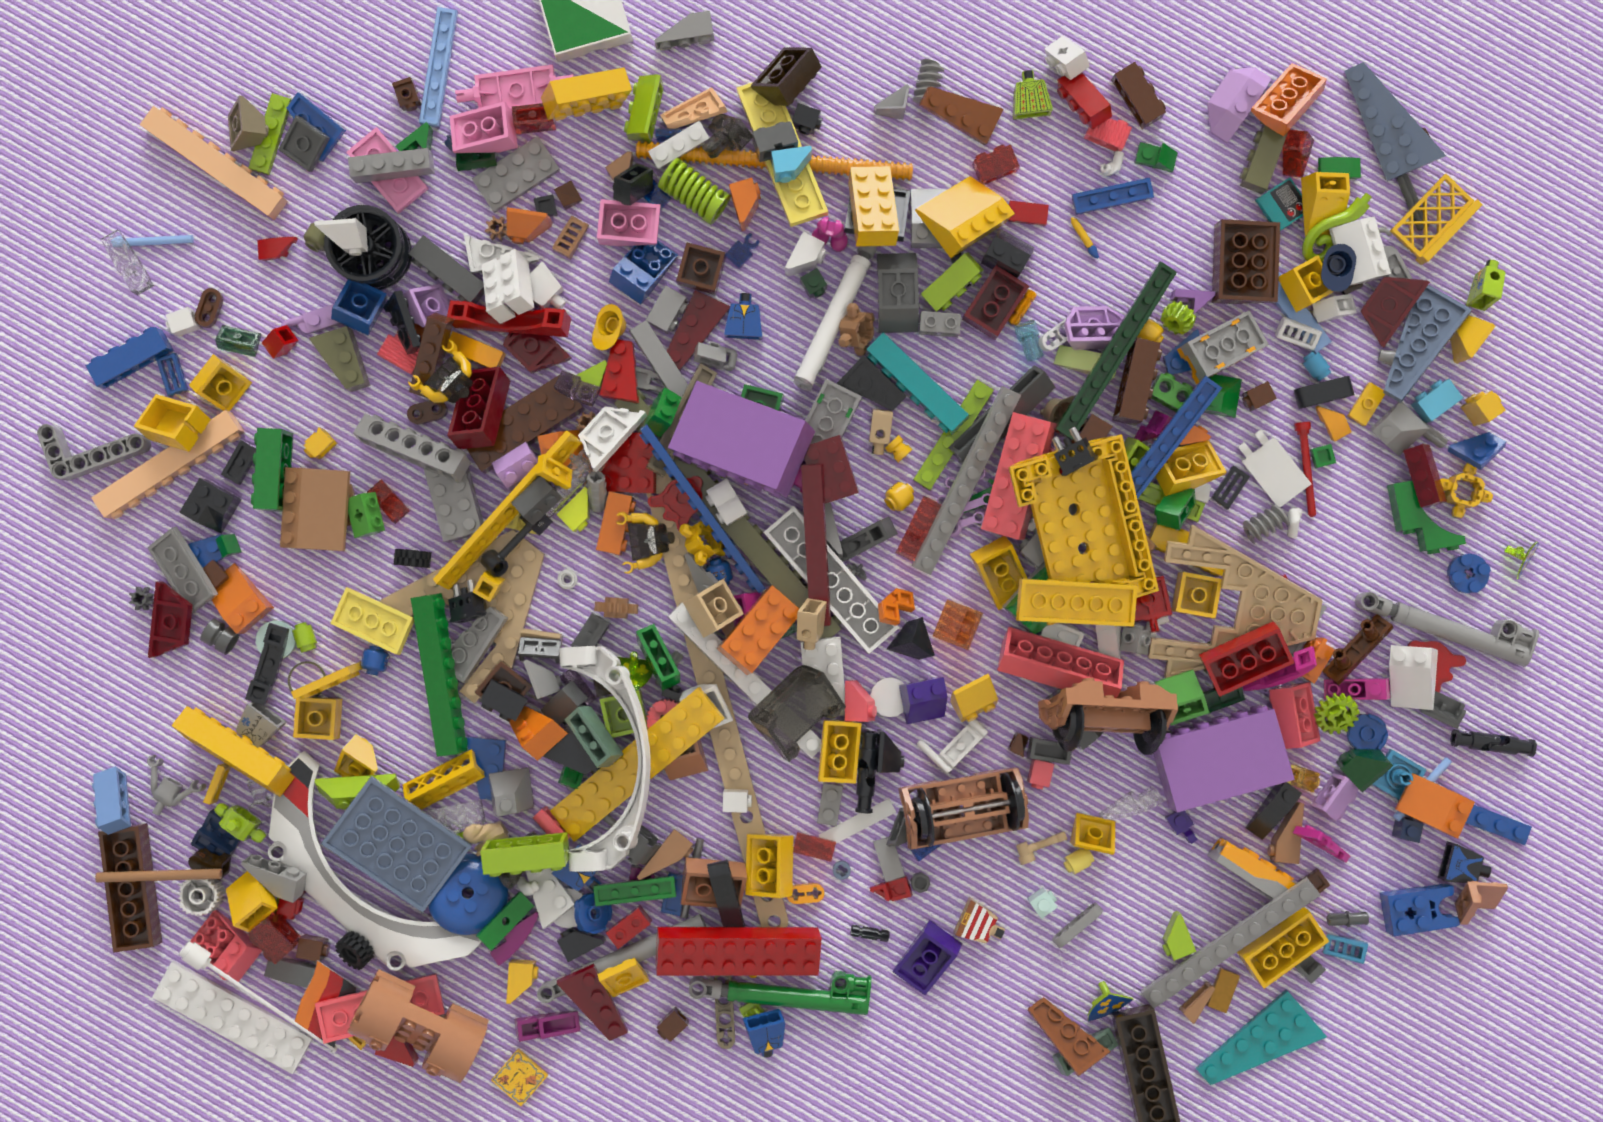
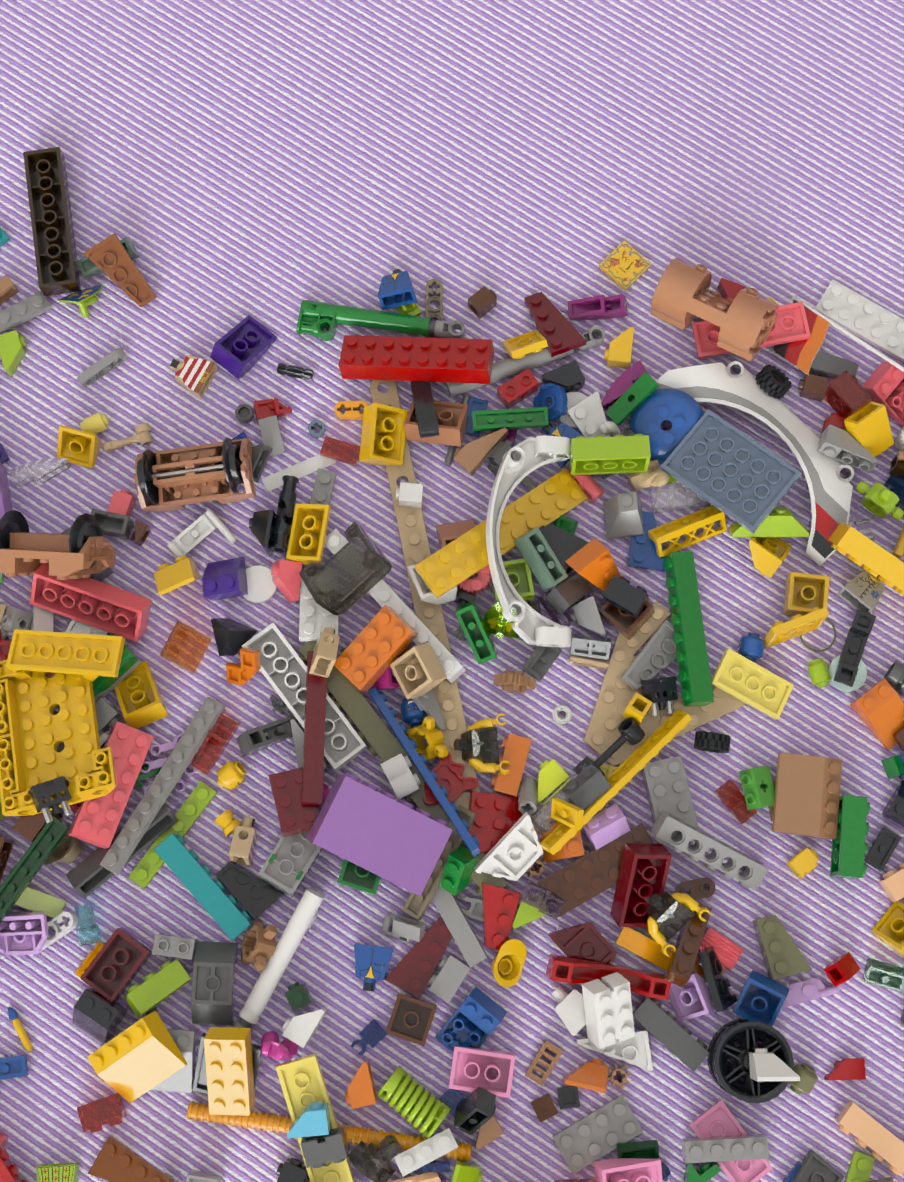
camera: 175 degrees left, 10 degrees down
red tile [1008,200,1049,226] -> none
light aqua brick [1027,887,1058,919] -> none

